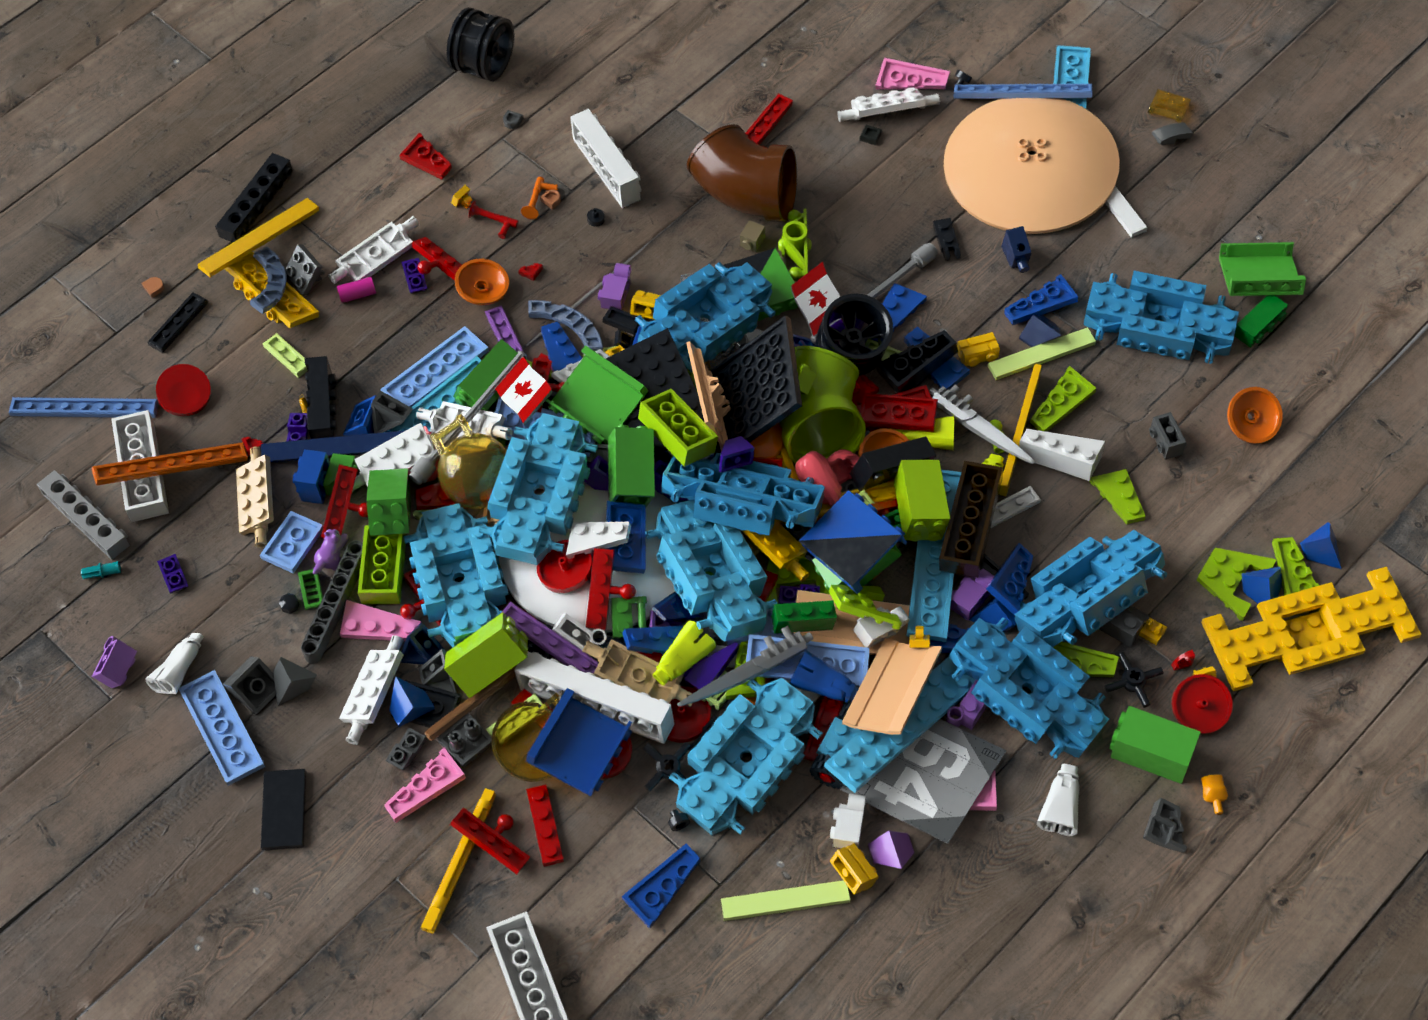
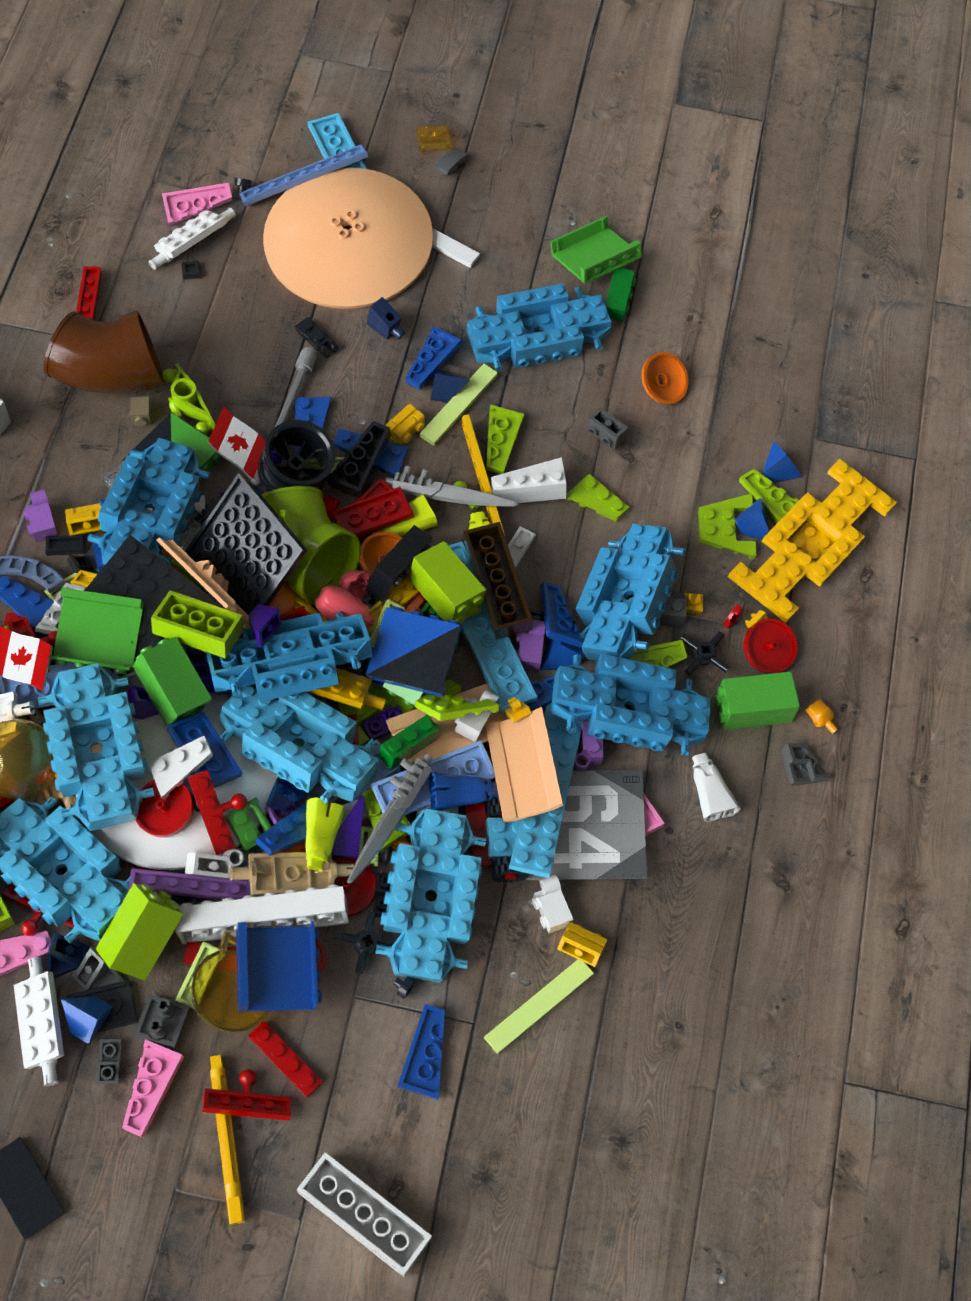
camera: 40 degrees left, 5 degrees up
medium nougat axle [425,665,517,741] -> none
medium lavender slope [868,831,914,869] -> none

